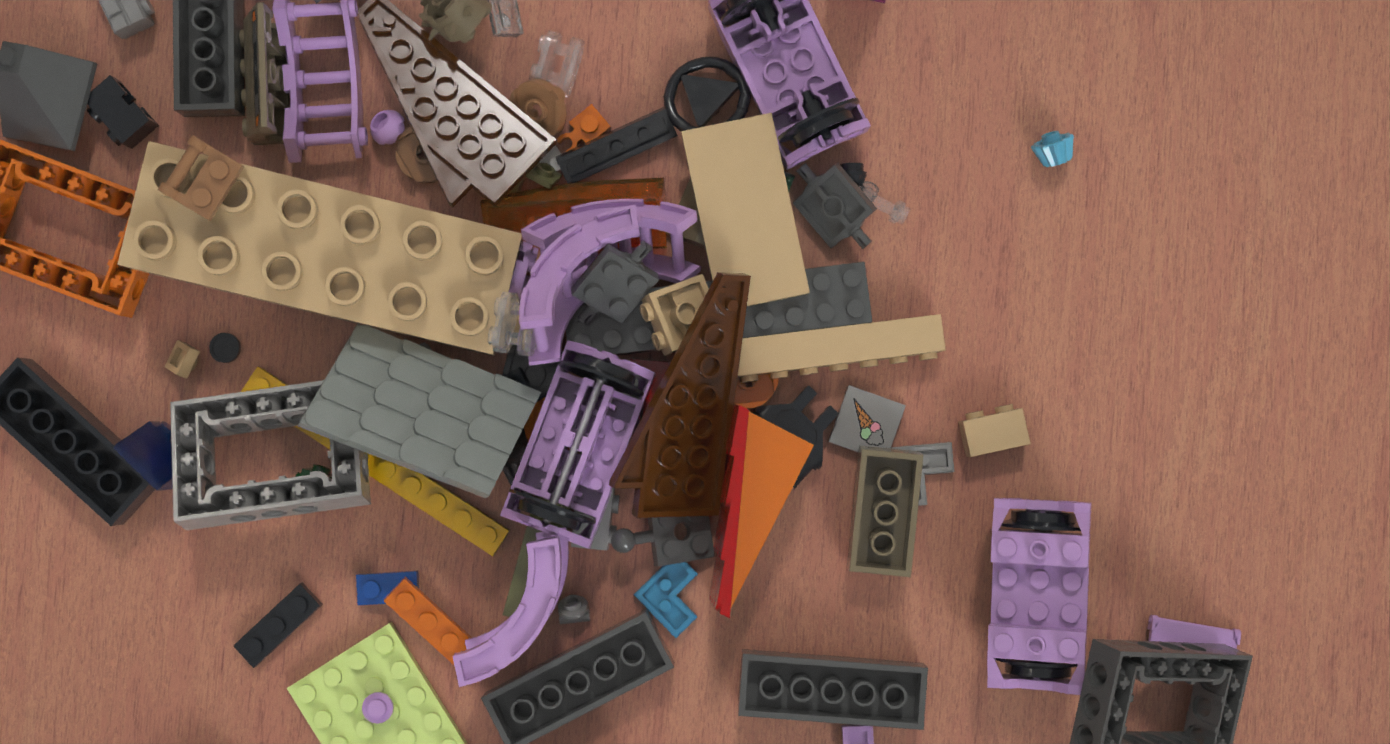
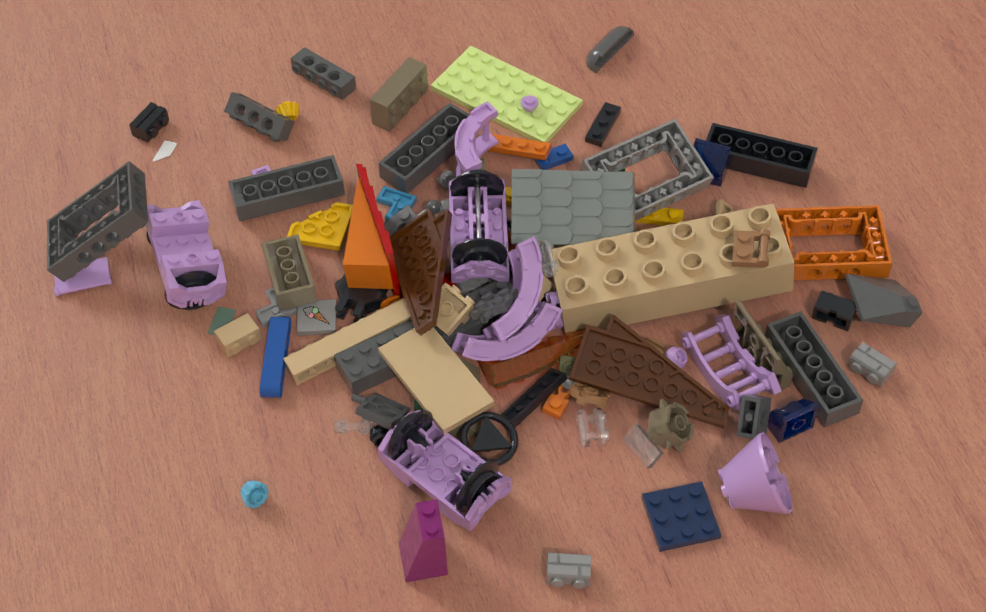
camera: 155 degrees right, 35 degrees down
none -> sand green sticker [208,307,236,335]
none -> blue beam [260,317,291,398]
none -> yellow plate [287,202,353,251]

